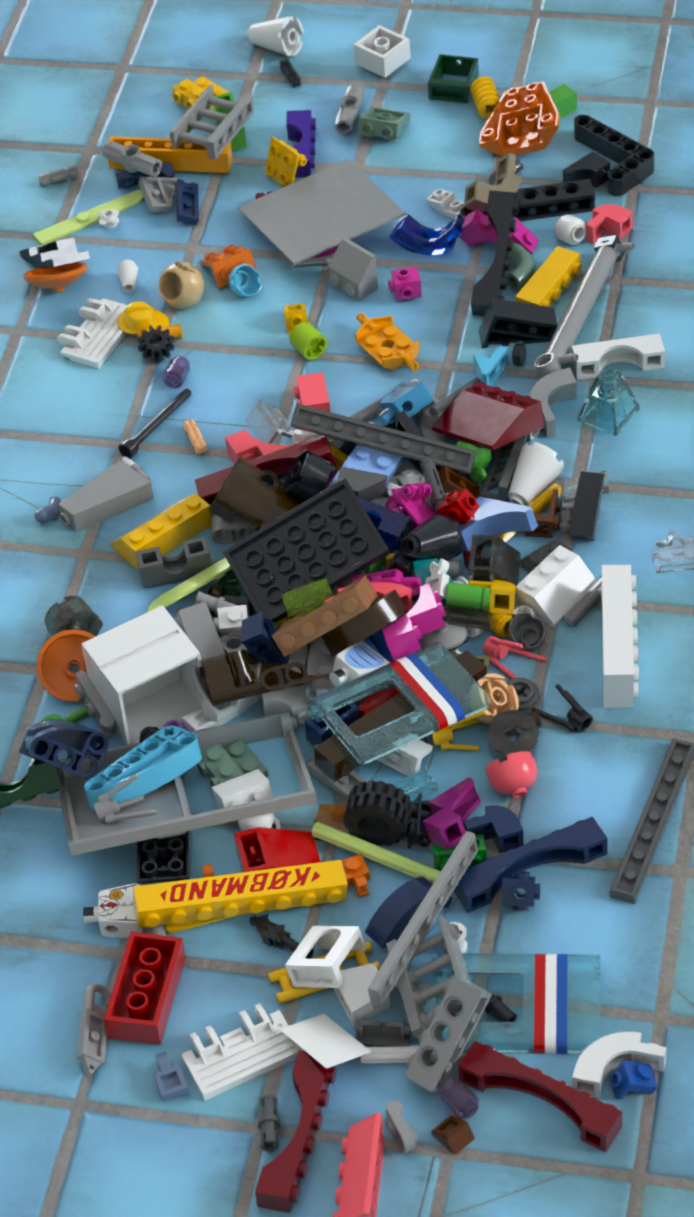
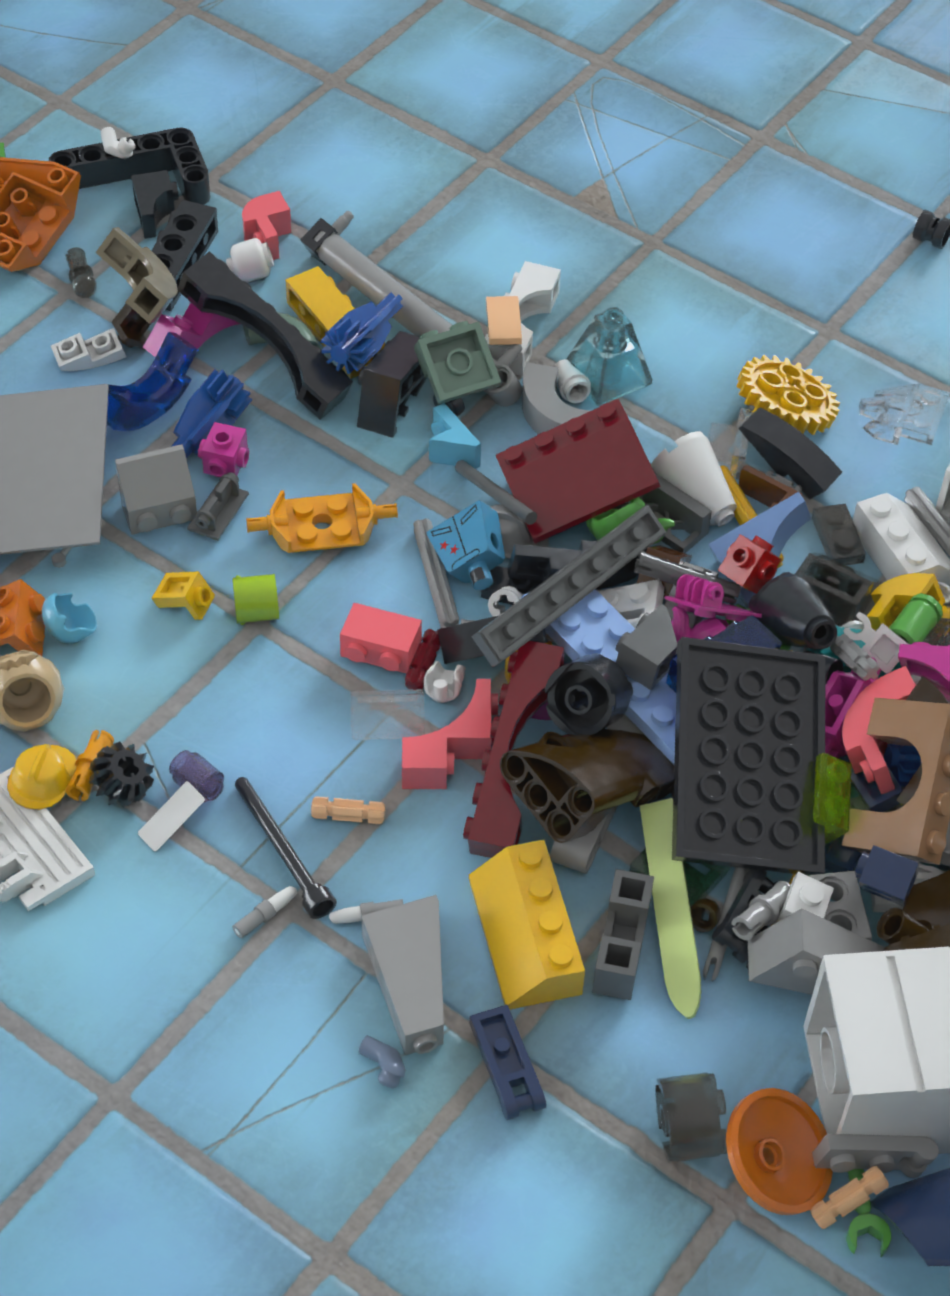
camera: 70 degrees left, 5 degrees up
none -> white arm [100,127,135,159]
none -> white sticker [138,781,205,852]
none -> blue piece [171,369,252,459]
none -> dark grey hinge [187,473,249,541]
none -> light grey piece [232,886,297,938]
none -> blue piece [321,292,403,374]
none -> sand green plate [414,321,501,405]
none -> dark blue plate [469,1005,546,1120]
none -> light nougat slope [486,296,522,345]
none -> white cone [554,359,591,403]
none -> yellow gear [736,355,840,435]
none -> light nougat axle [810,1166,889,1229]
none -> light grey axle [830,634,880,681]

